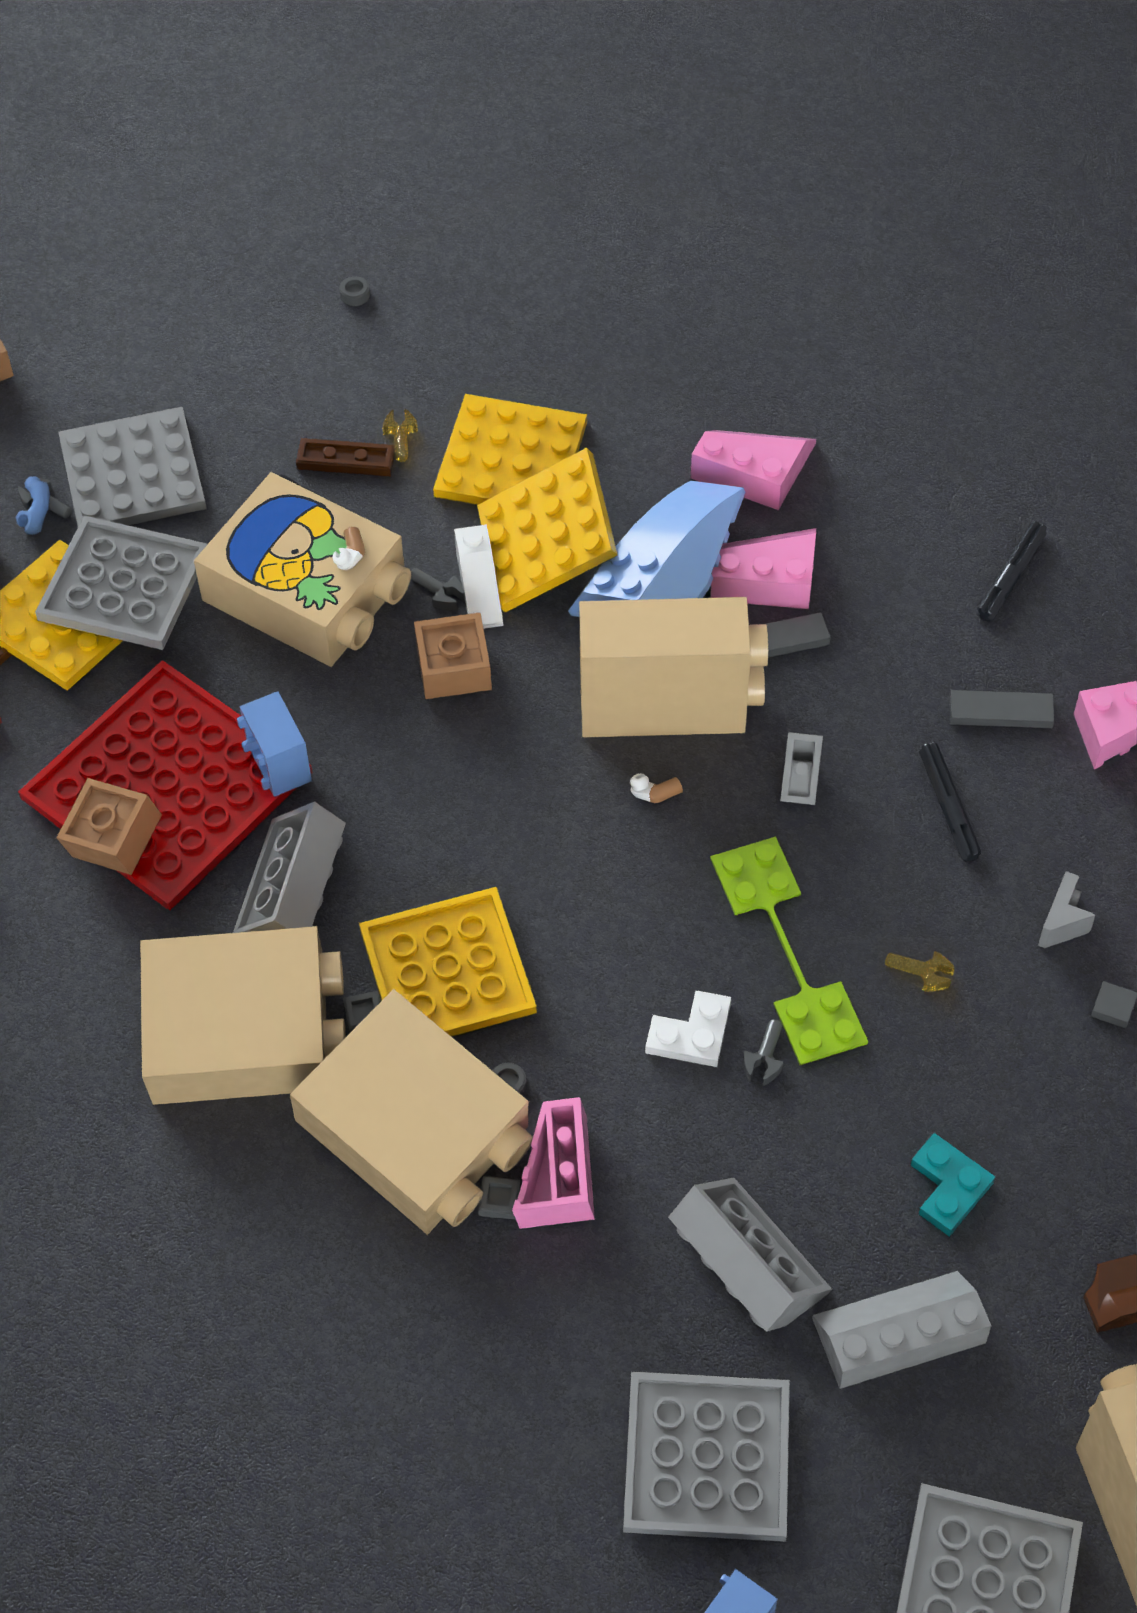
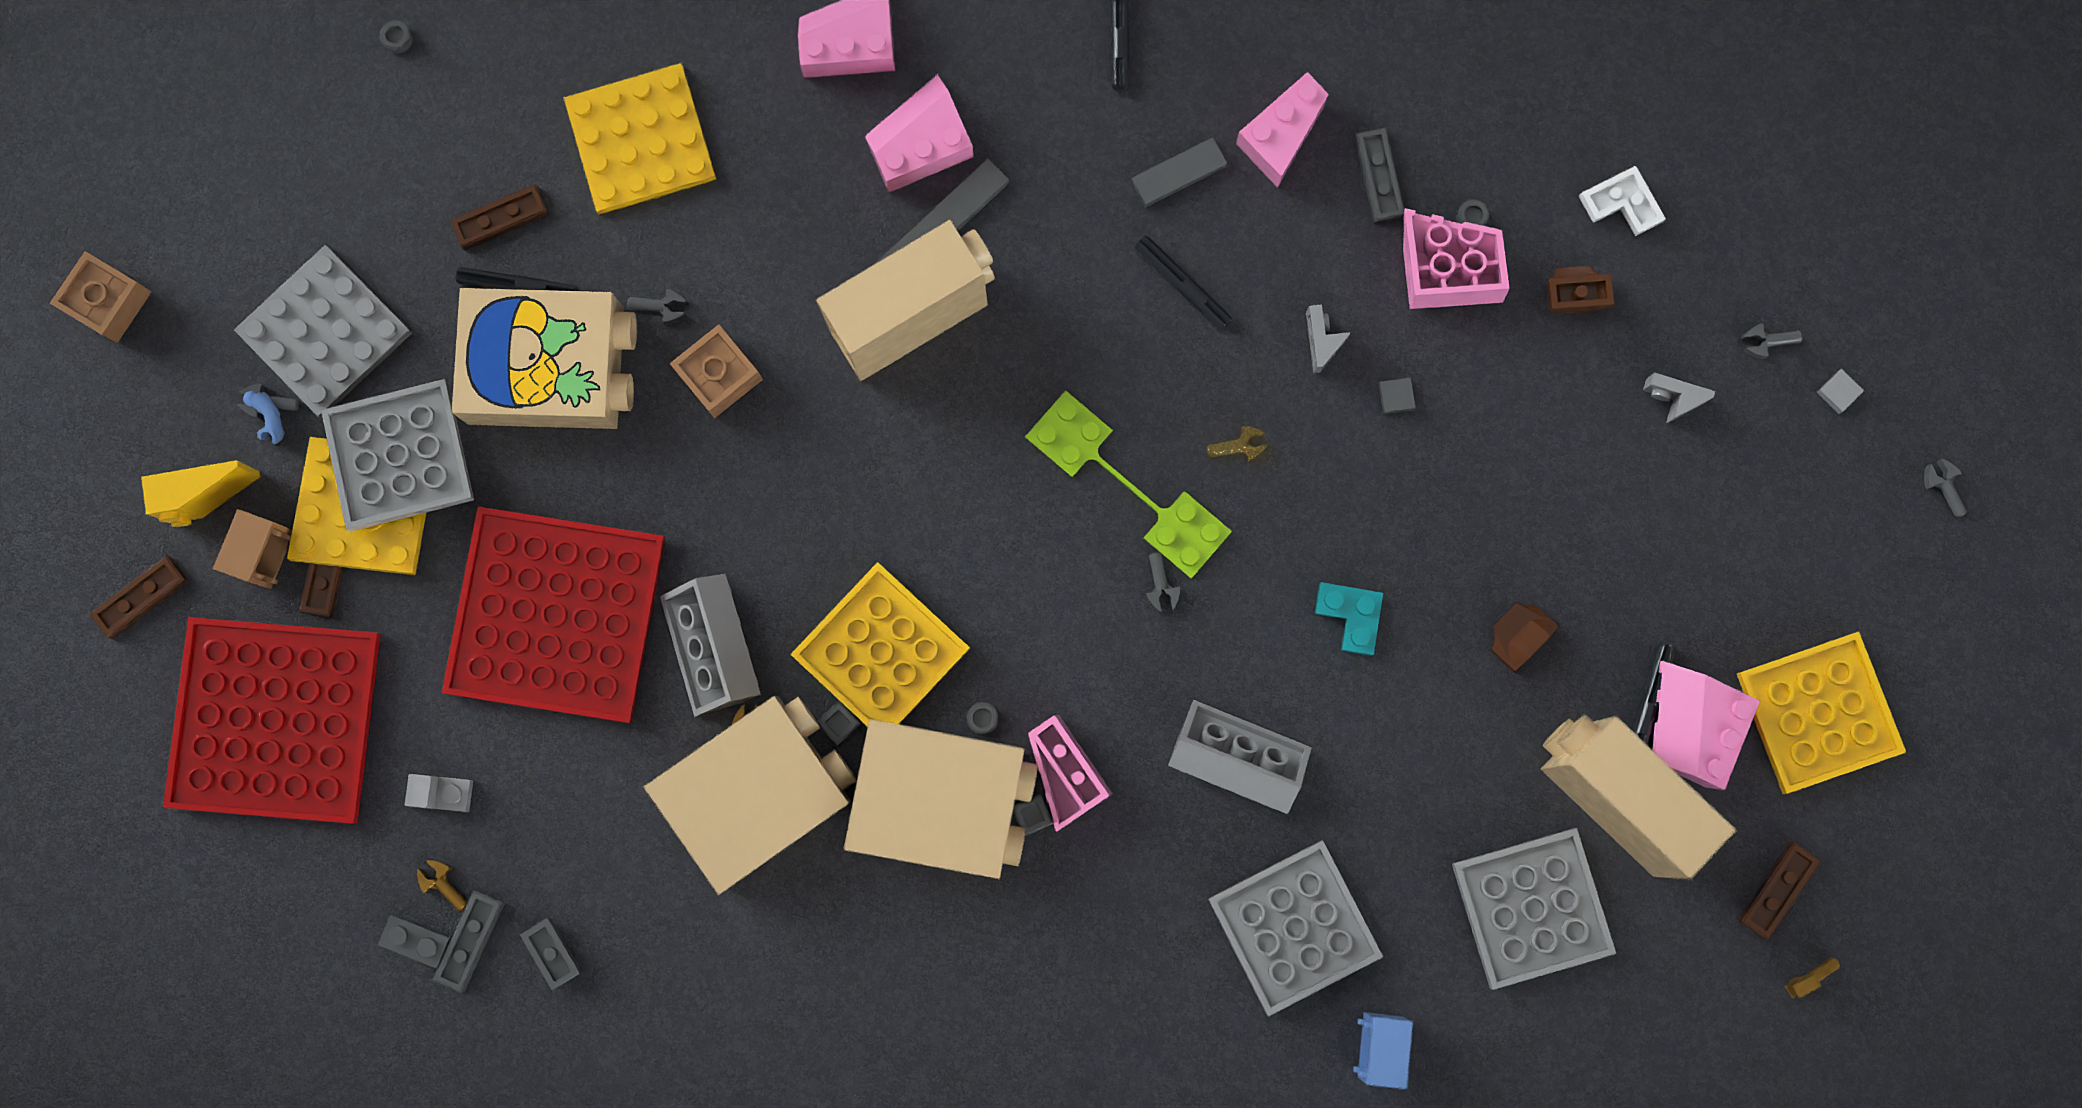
camera: 30 degrees left, 25 degrees up
medium nougat container [57,778,162,875] -> none
medium blue container [237,691,312,797] -> none
arm [333,527,365,570] -> none
clear yellow bar [383,409,418,462] -> none
white slope [454,524,503,629] -> none
yellow plate [477,448,618,613] -> none
light blue wedge [568,481,745,617] -> none
arm [630,773,683,803] -> none
white plate [645,990,731,1067] -> none
light grey slope [780,732,823,805] -> none
light grey slope [812,1271,991,1389] -> none

